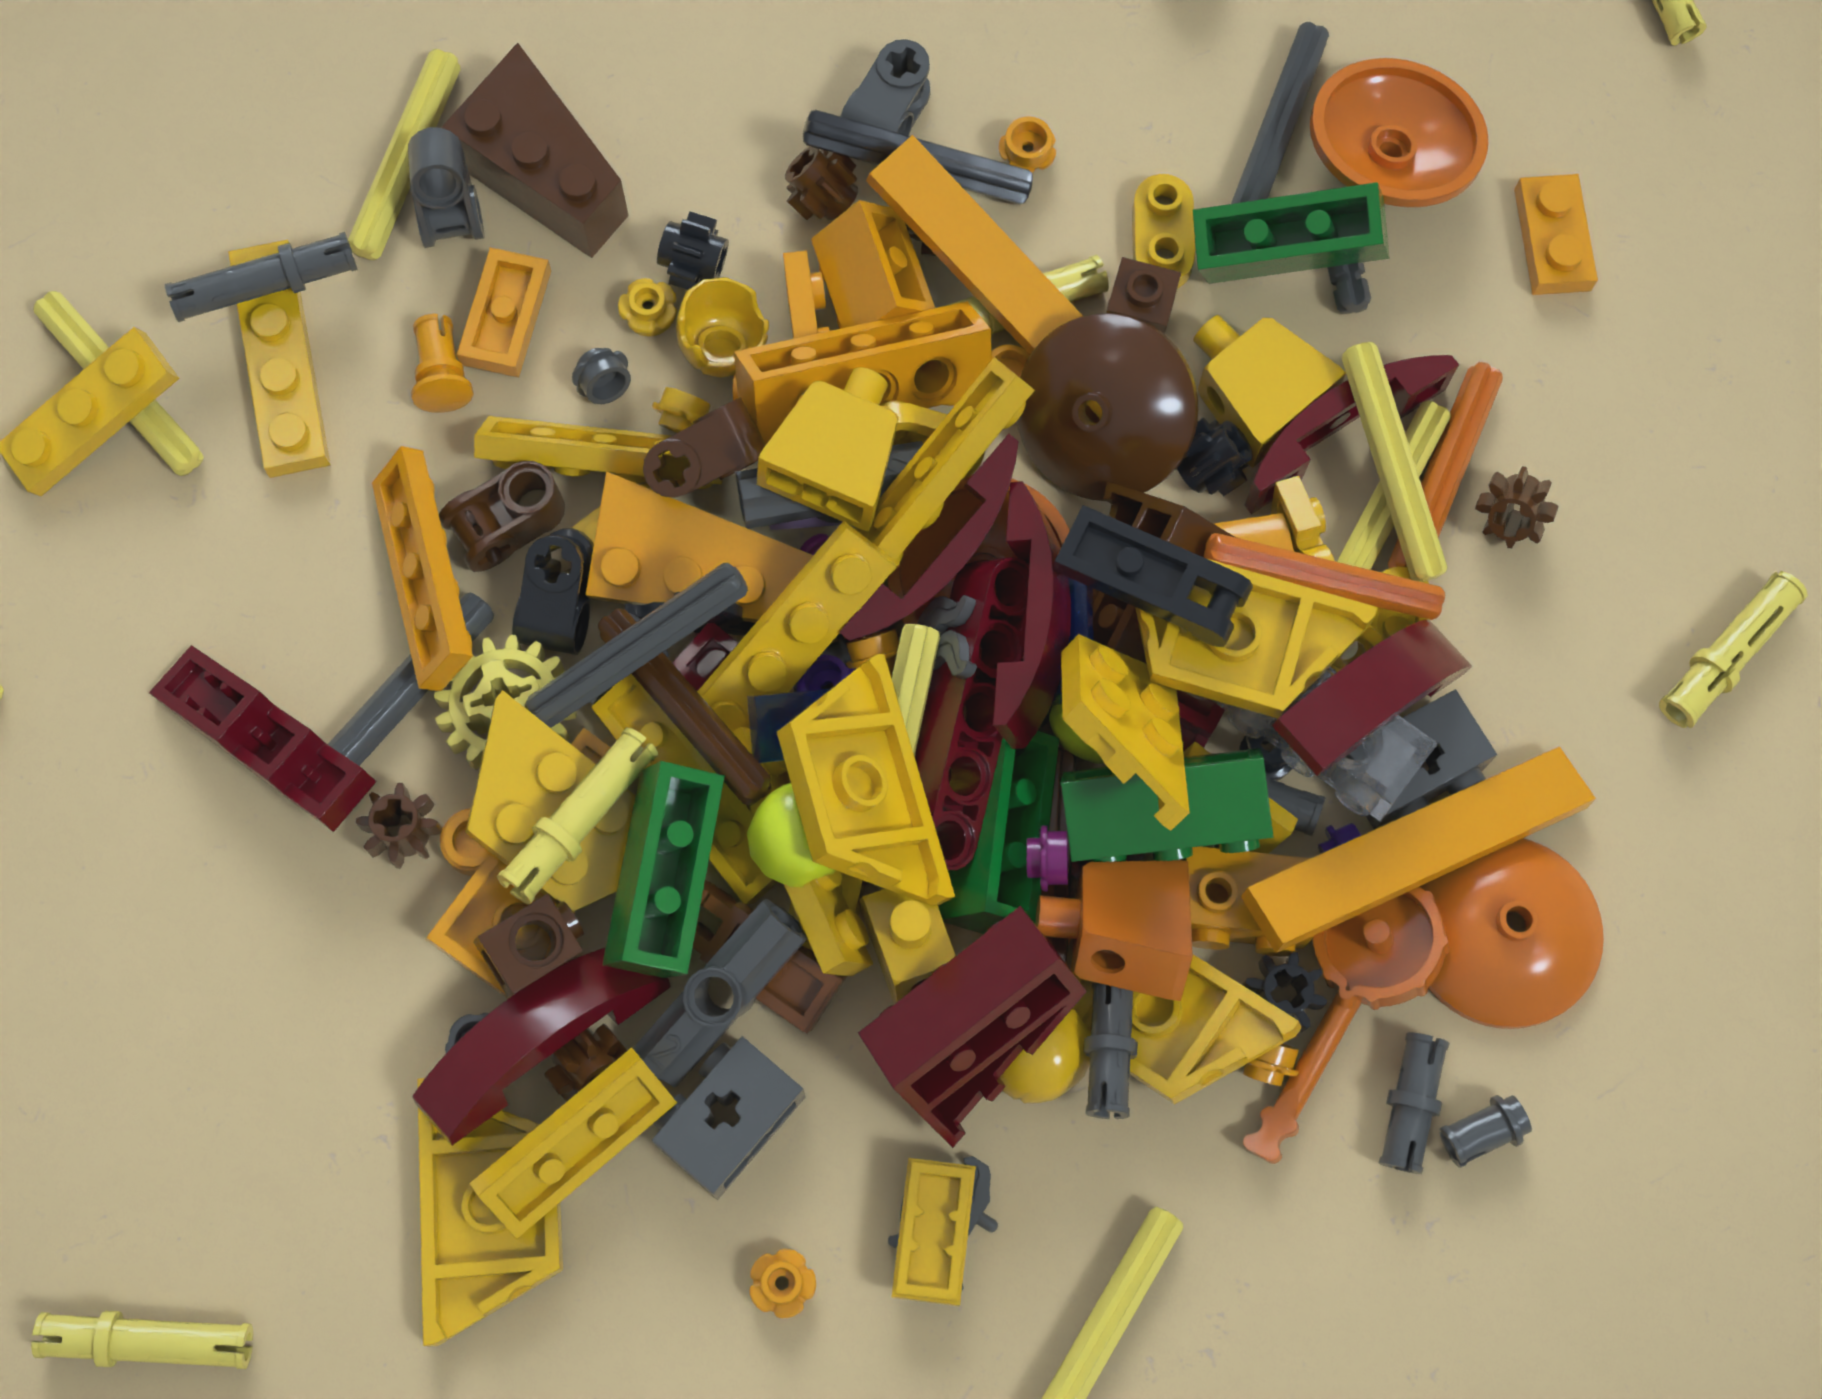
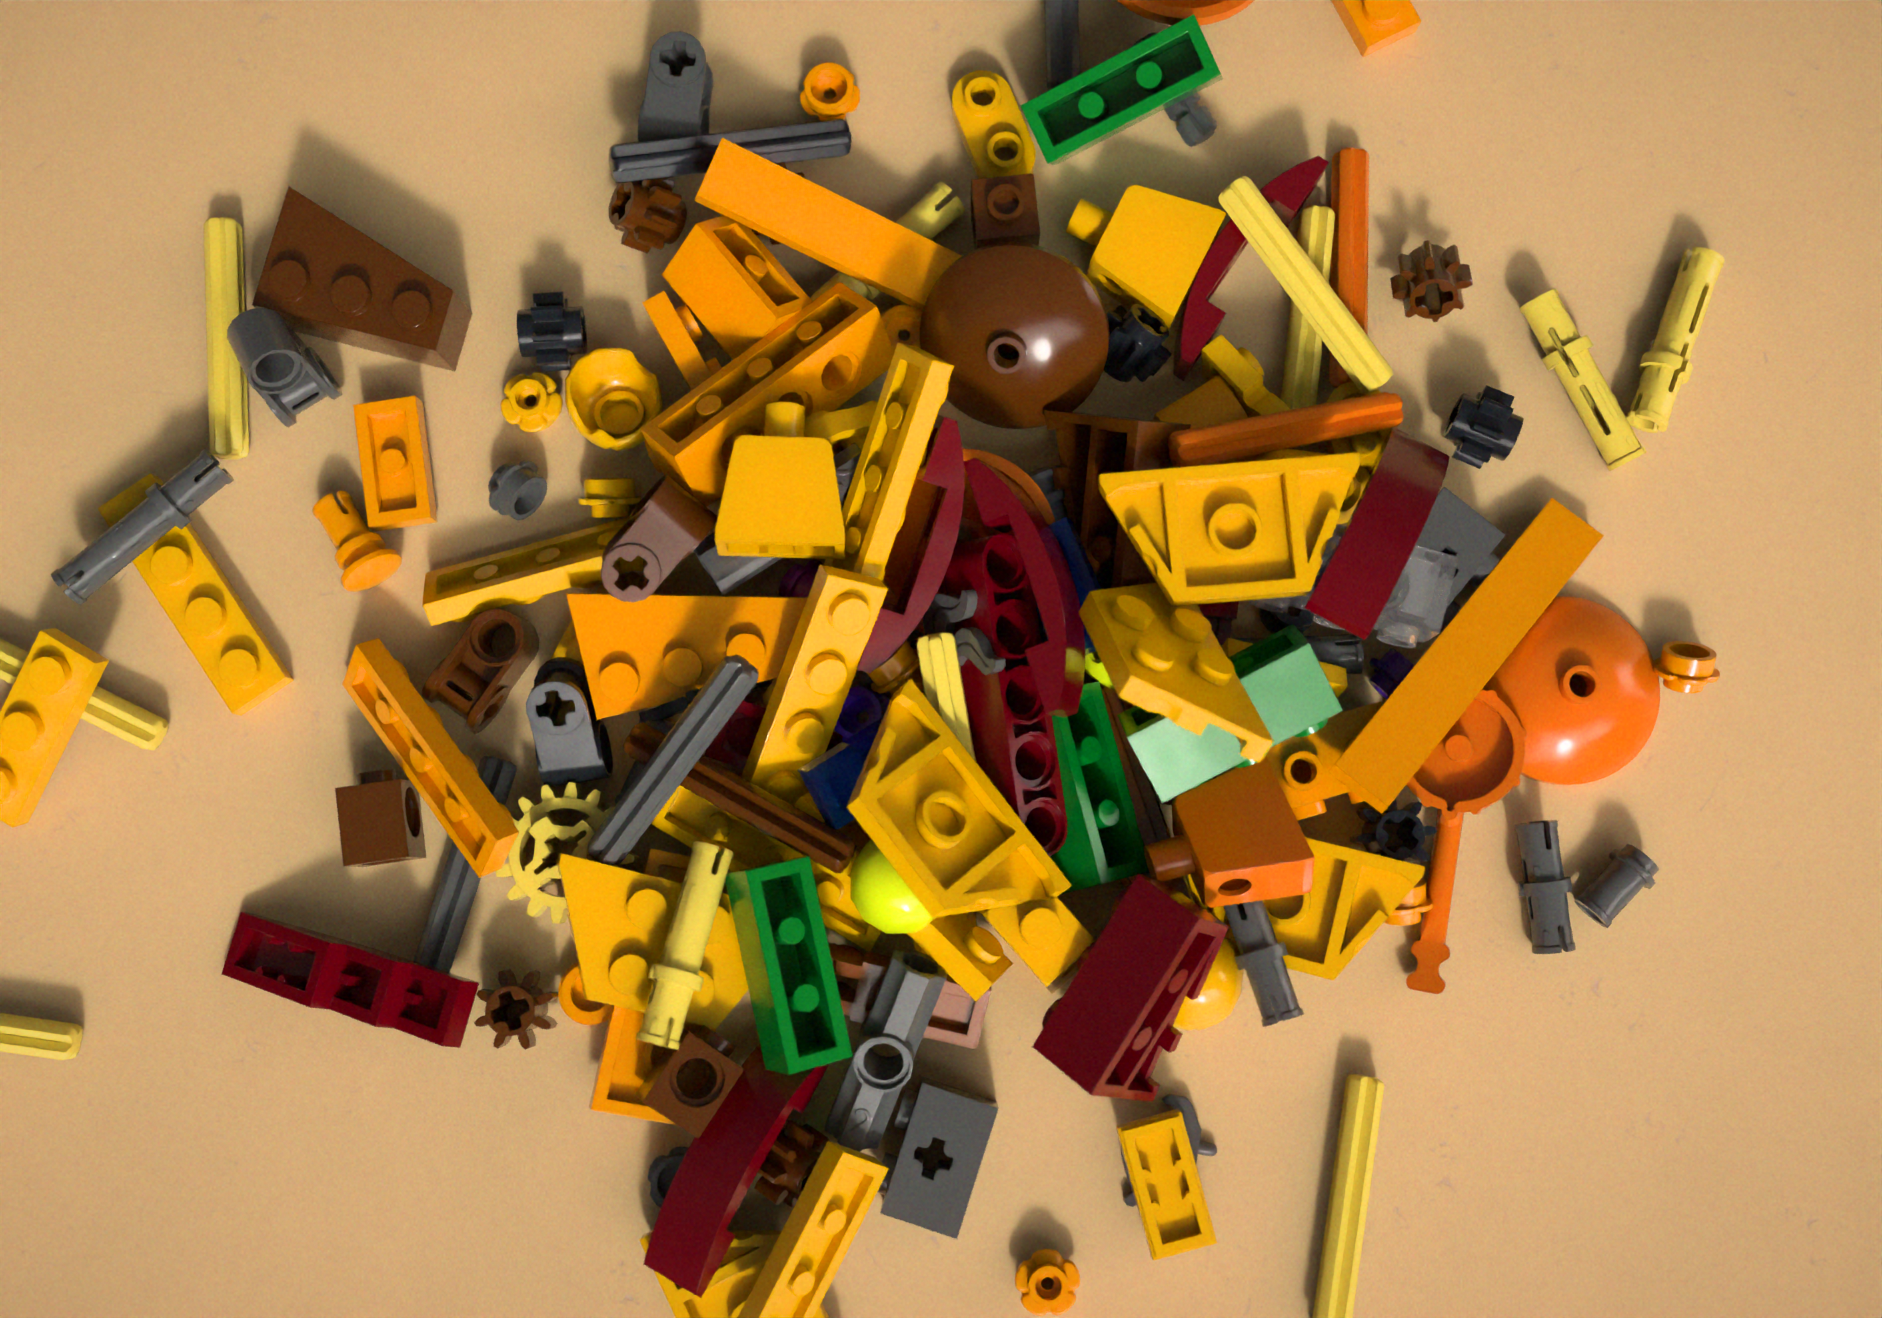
camera: 20 degrees left, 10 degrees up
magenta plate [1027,825,1068,892] -> none
black plate [1054,505,1253,647] -> none
none -> reddish brown brick [335,770,426,867]
none -> black gear [1443,385,1524,469]
none -> light yellow pin [1519,288,1647,472]
none -> light orange plate [1654,641,1720,693]

